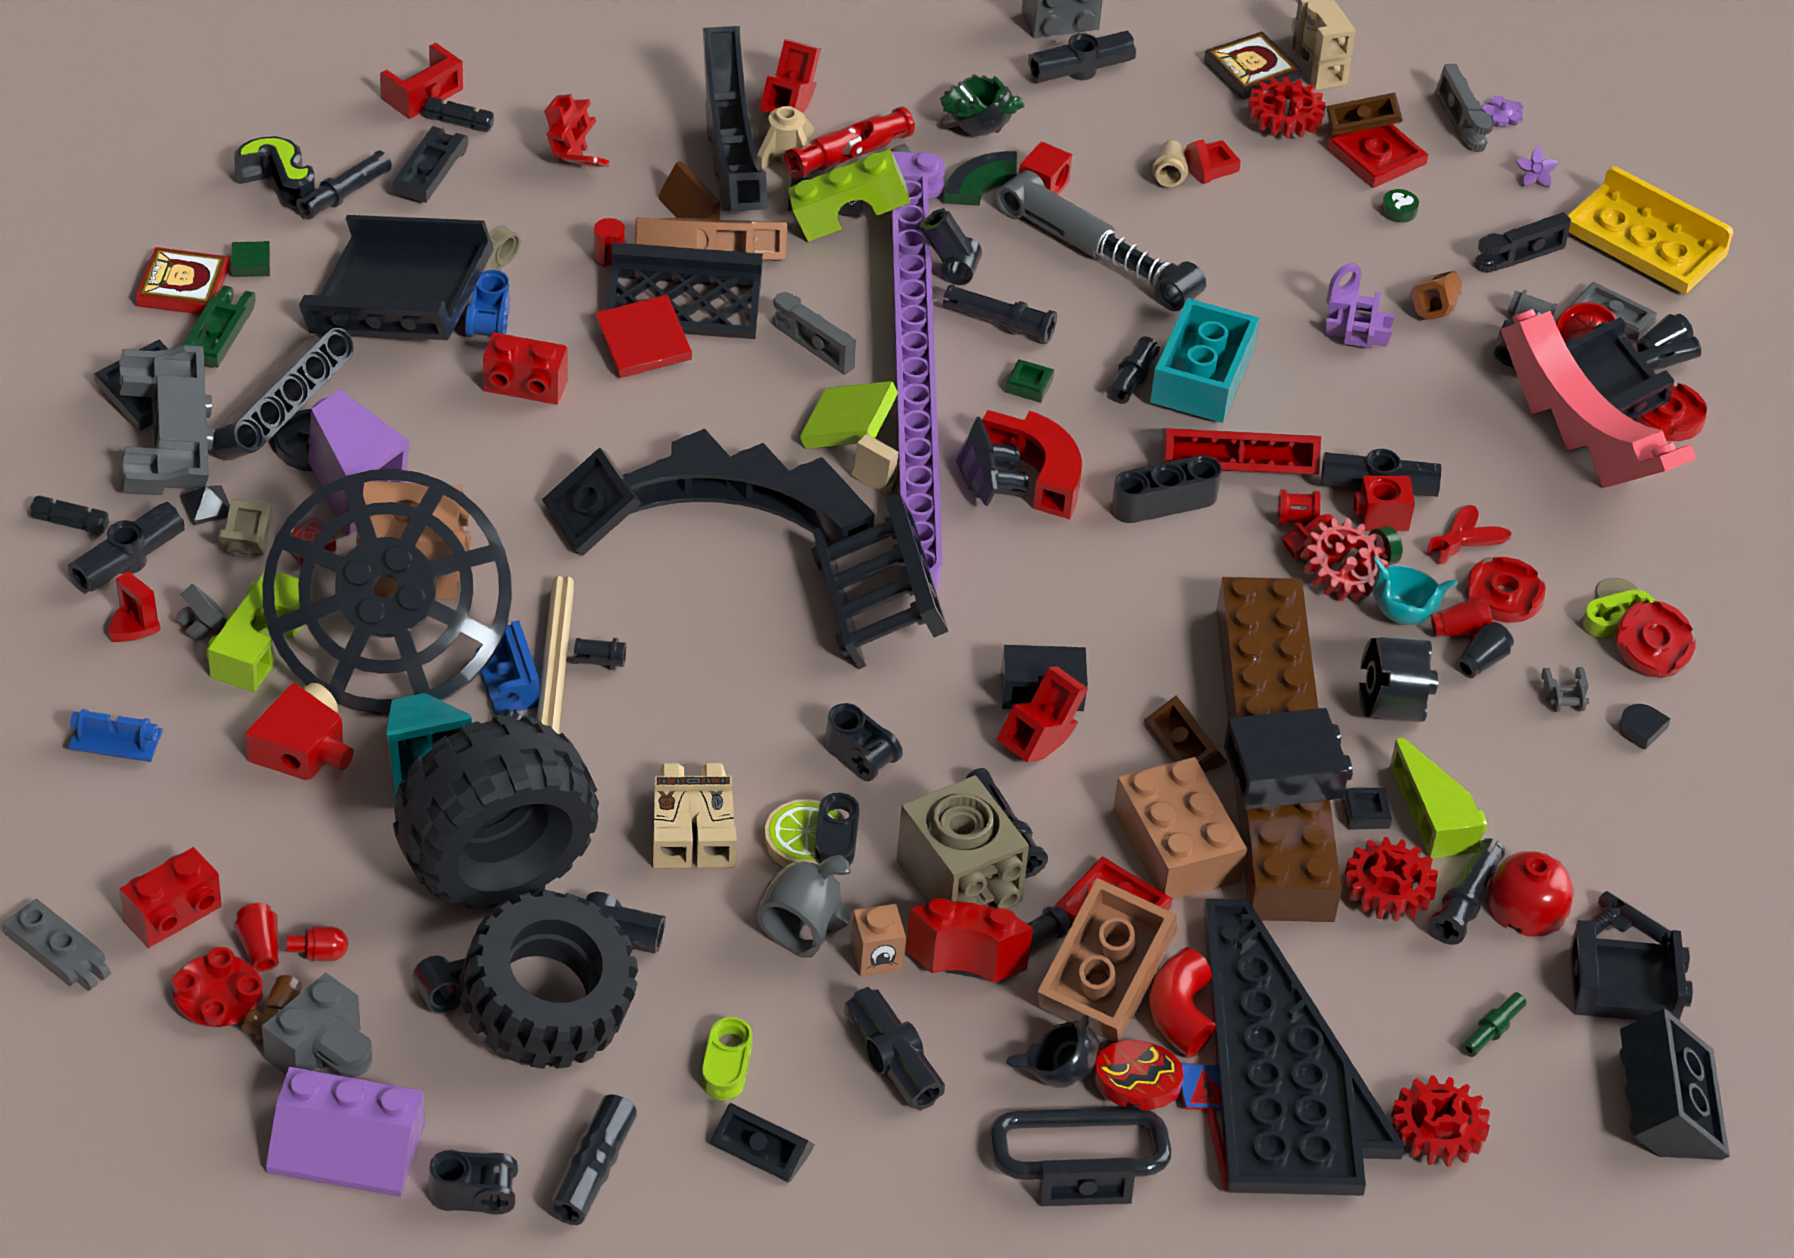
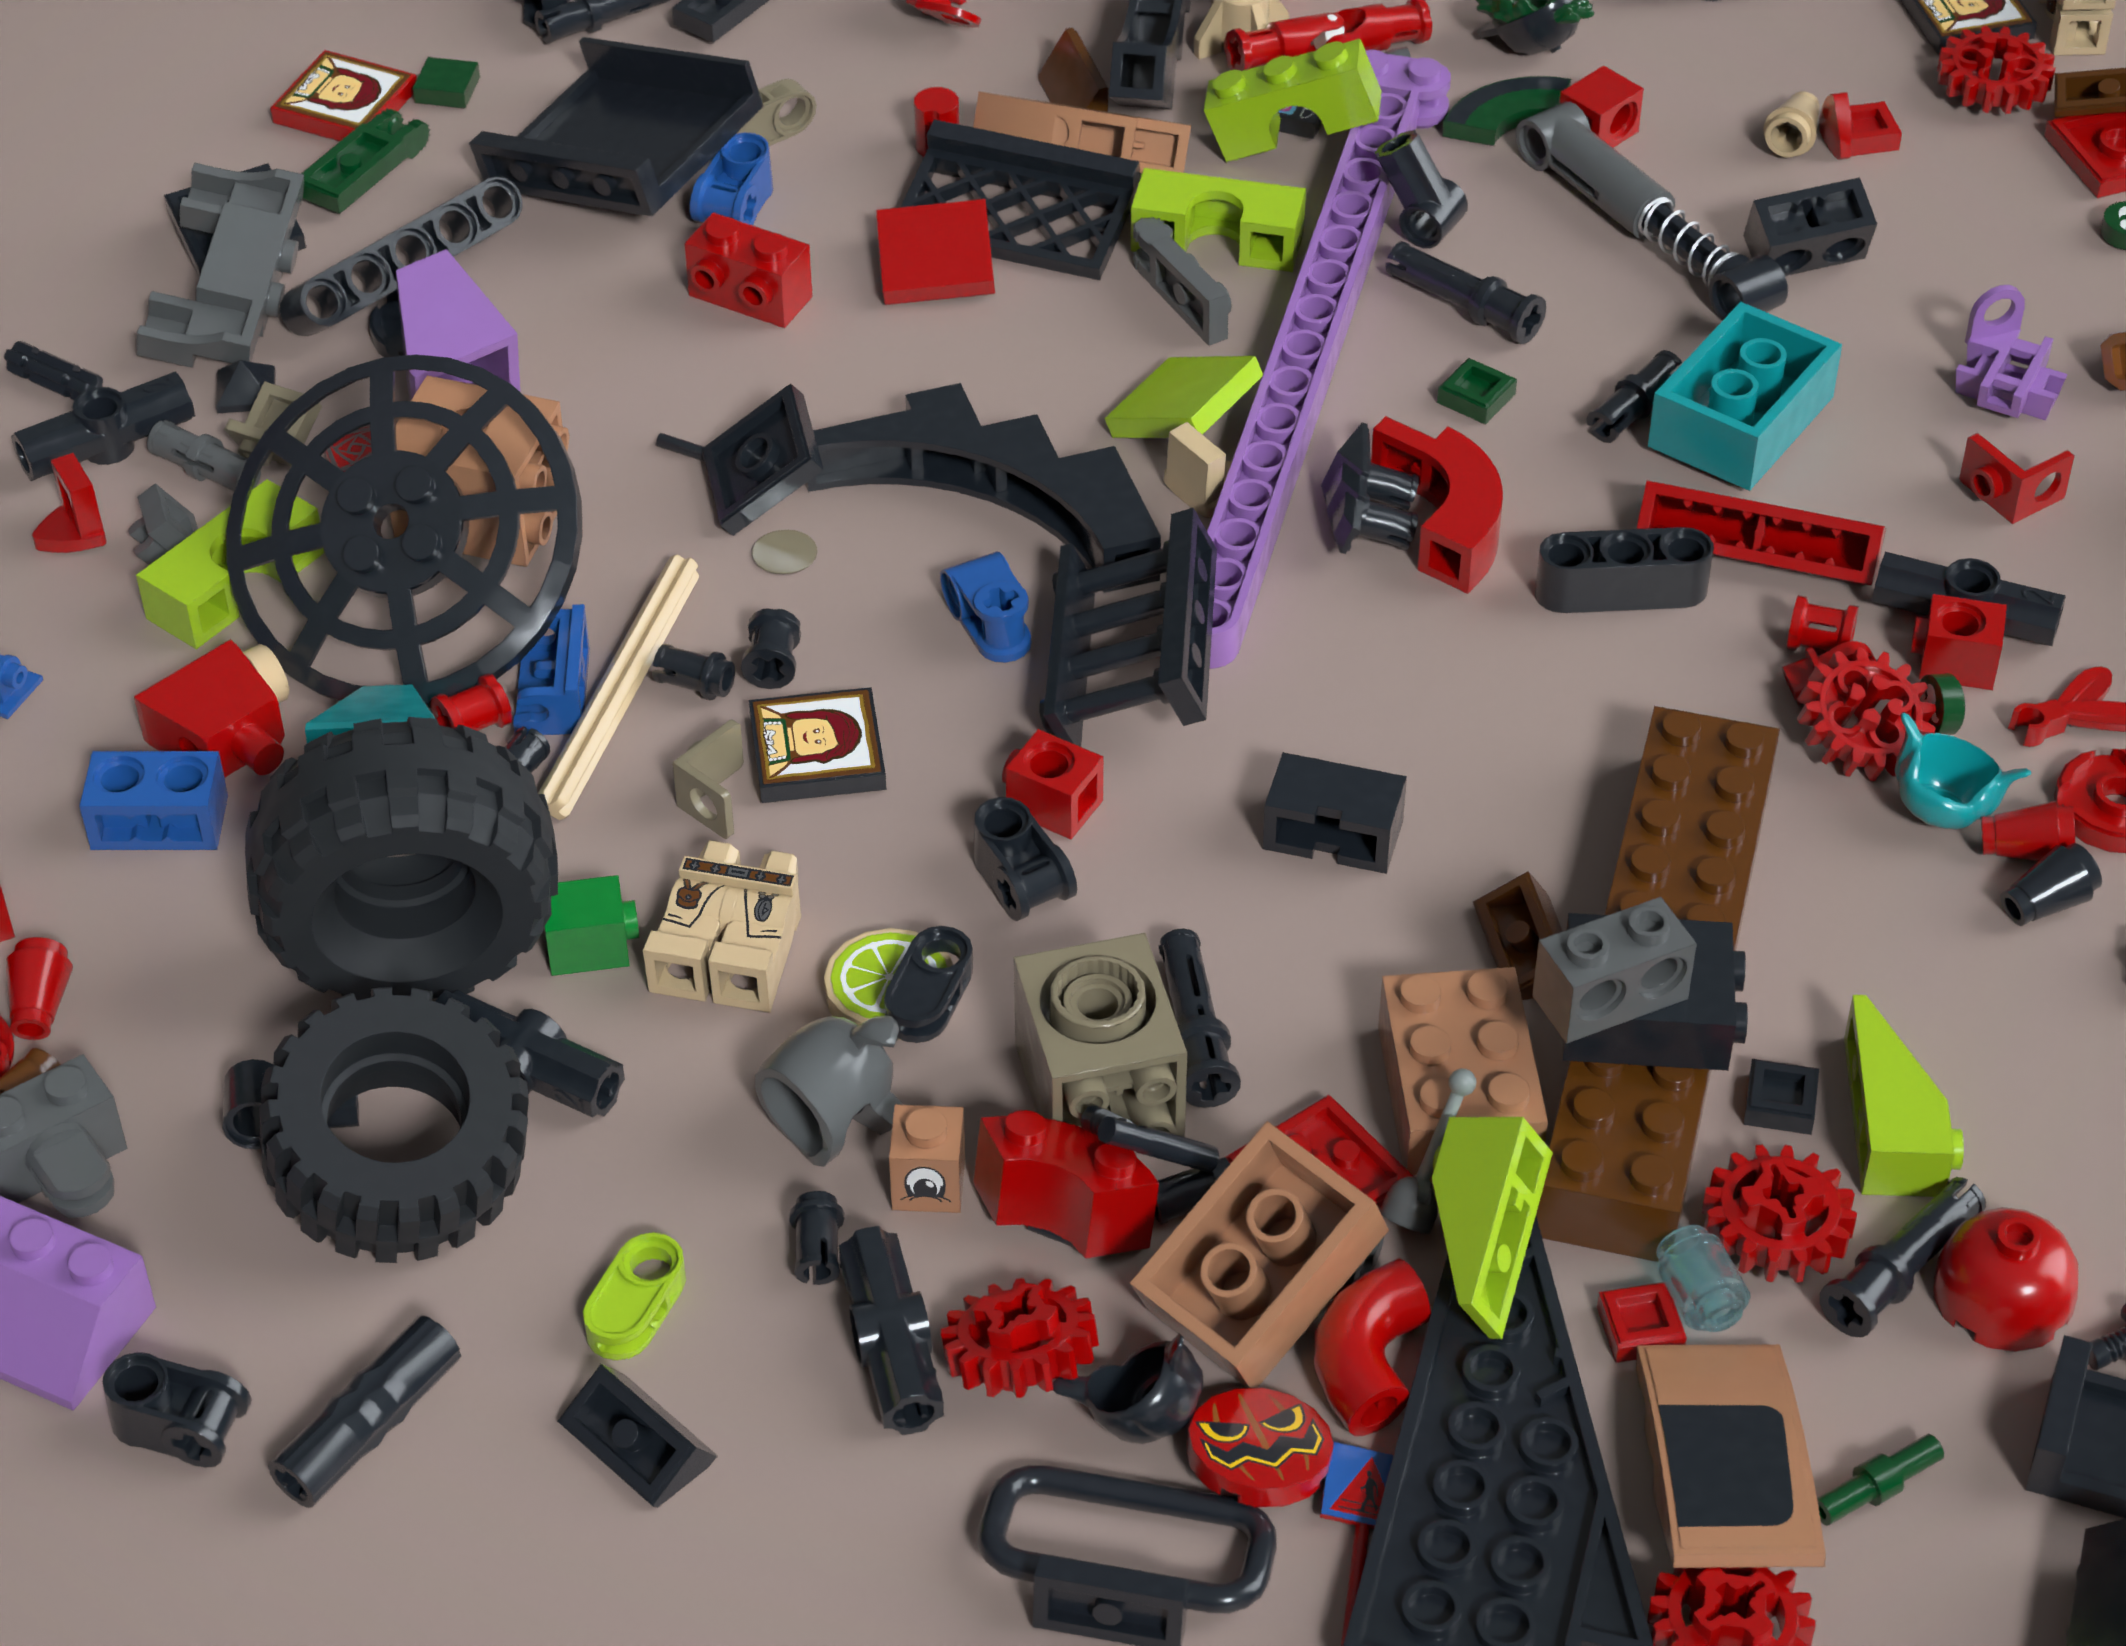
camera: 20 degrees right, 0 degrees up
red cylinder [286,926,348,962] -> none
red brick [996,666,1088,763] -> none
black brick [1359,637,1438,722] -> none
none -> blue brick [79,751,228,850]
none -> dark grey pin [147,420,261,491]
none -> red bush [431,673,512,731]
none -> green brick [545,875,640,976]
none -> black piece [656,433,705,461]
none -> dark tan bracket [672,719,744,839]
none -> black bush [741,608,801,689]
none -> tile [749,687,887,803]
none -> dark tan sticker [752,530,817,574]
none -> black pin [789,1191,845,1285]
none -> blue piece [940,551,1032,663]
none -> red gear [941,1278,1099,1398]
none -> red brick [1002,729,1104,840]
none -> black hose [1081,1105,1219,1172]
none -> lime arch [1131,168,1306,272]
none -> hinge [1379,1068,1477,1234]
none -> lime slope [1432,1117,1553,1339]
none -> dark grey brick [1532,897,1697,1043]
none -> red tile [1597,1282,1687,1363]
none -> slope [1636,1344,1826,1568]
none -> clear light blue brick [1657,1225,1750,1332]
none -> black brick [1743,177,1877,276]
none -> red bracket [1959,433,2075,524]

